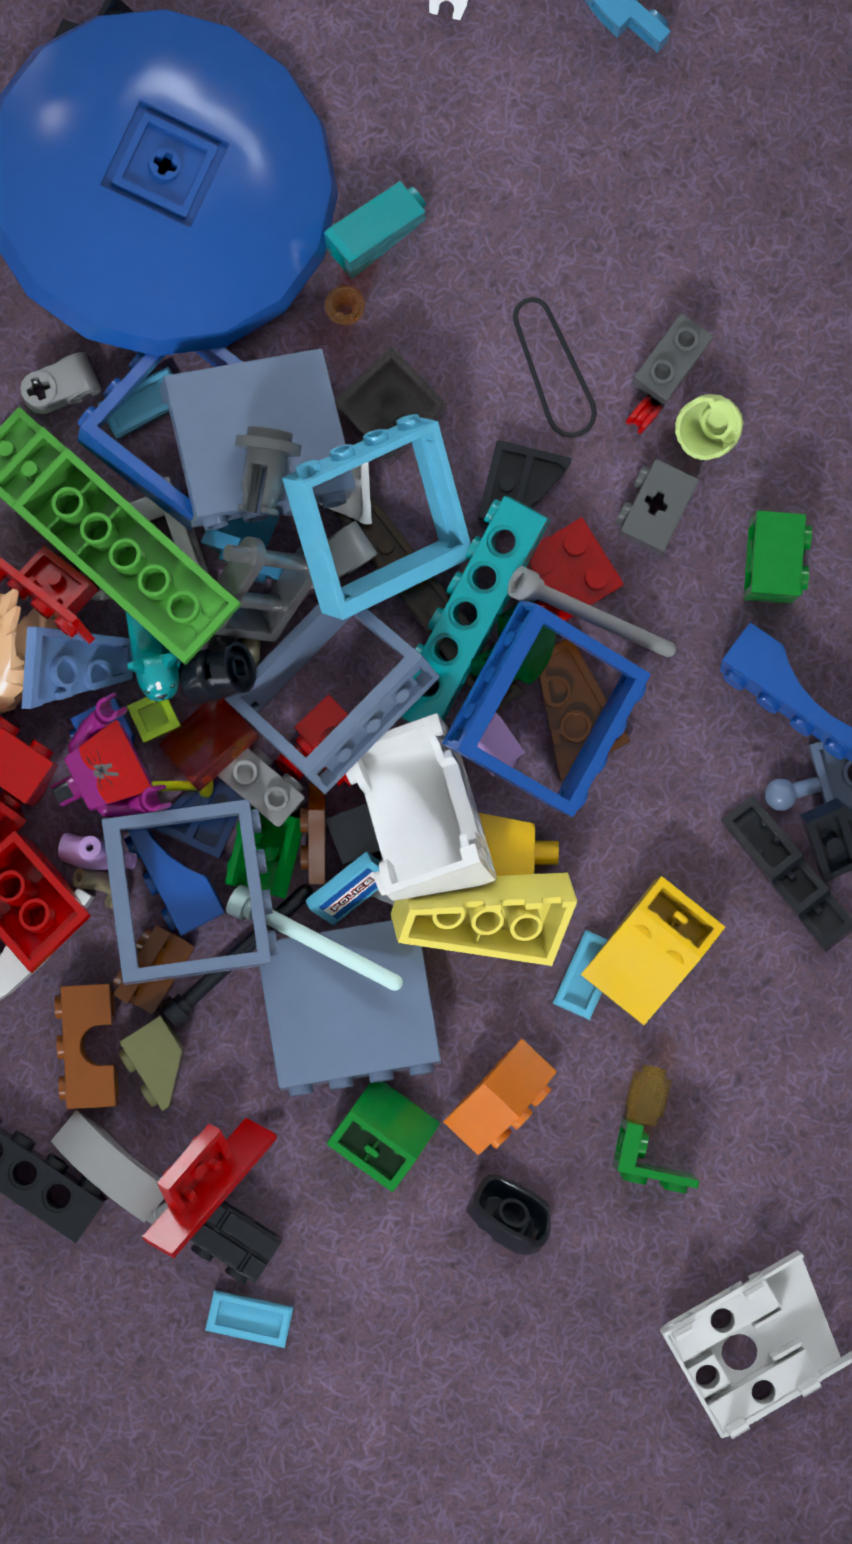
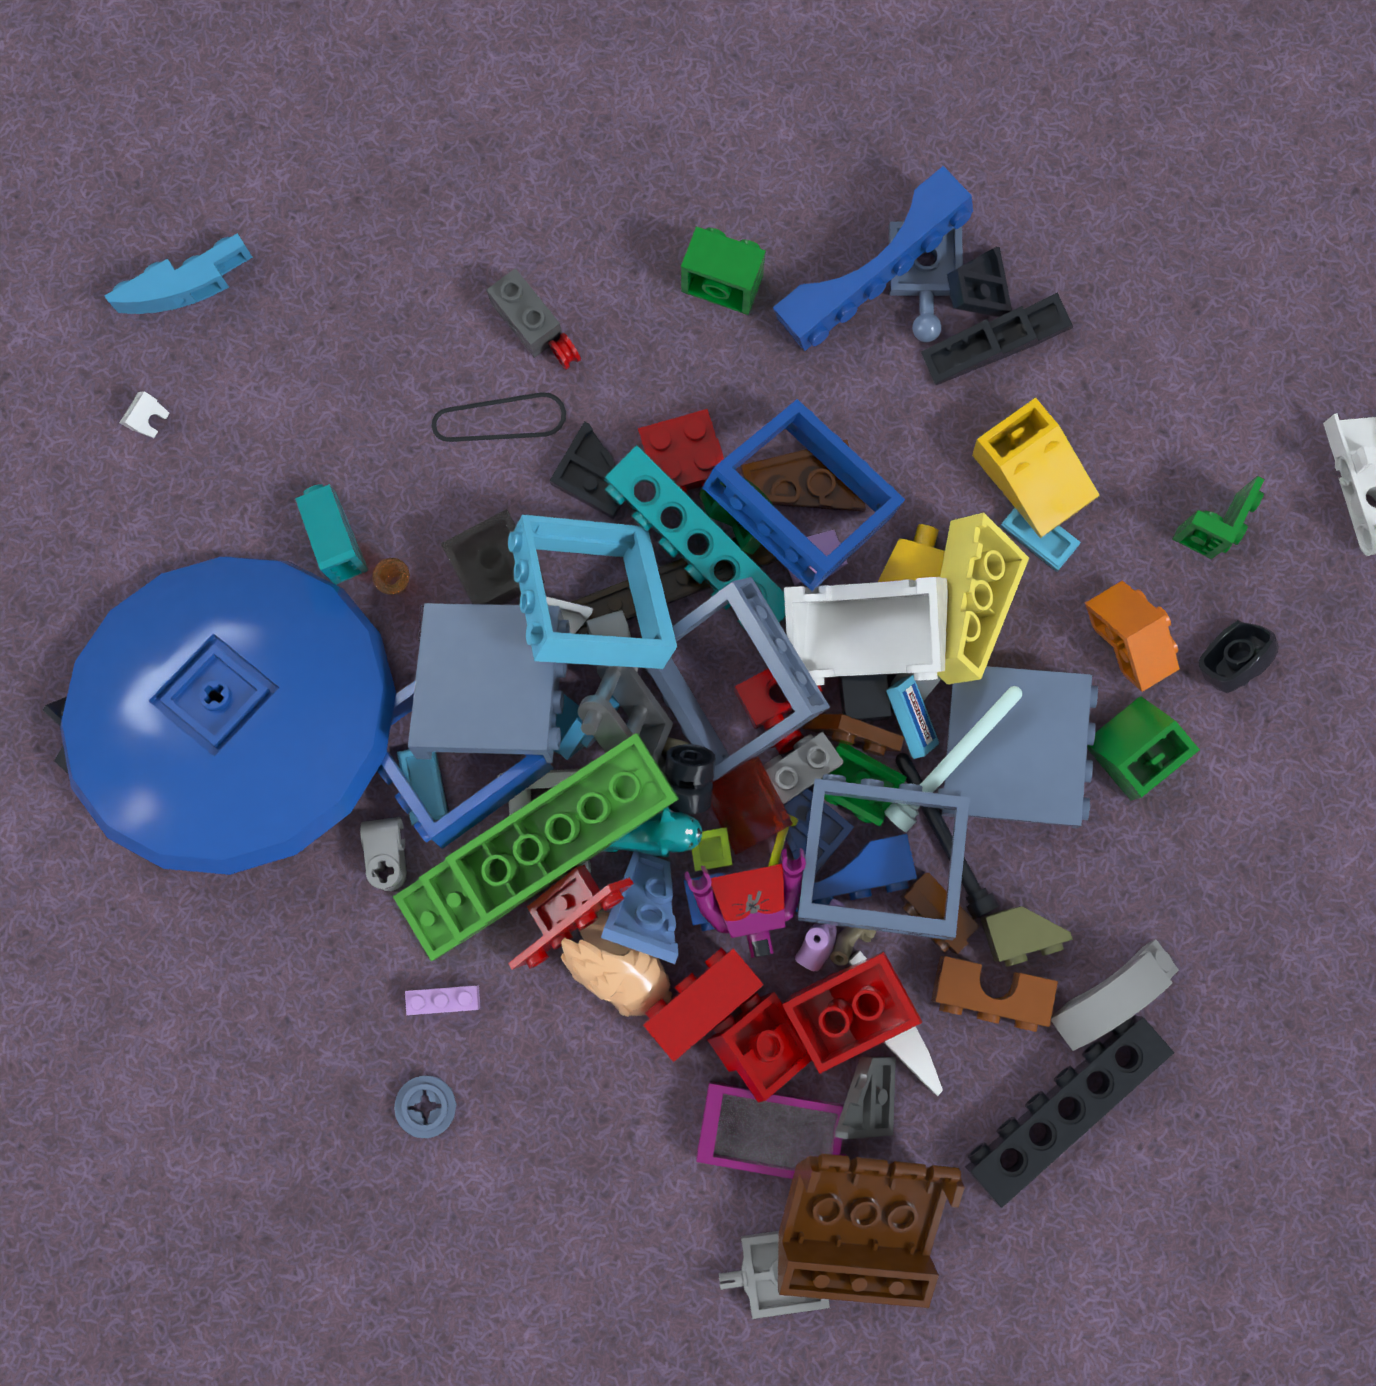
camera: 75 degrees left, 5 degrees down
red bracket [142,1118,277,1258] -> none
black brick [190,1200,283,1284] -> none
medium azure tile [205,1289,294,1348] -> none
dark grey piece [235,426,302,516] -> none
light grey piece [508,566,676,657] -> none
dark grey brick [615,459,699,556] -> none
clear yellow brick [624,1064,673,1126] -> none
yellowish green hair [675,394,744,460] -> none

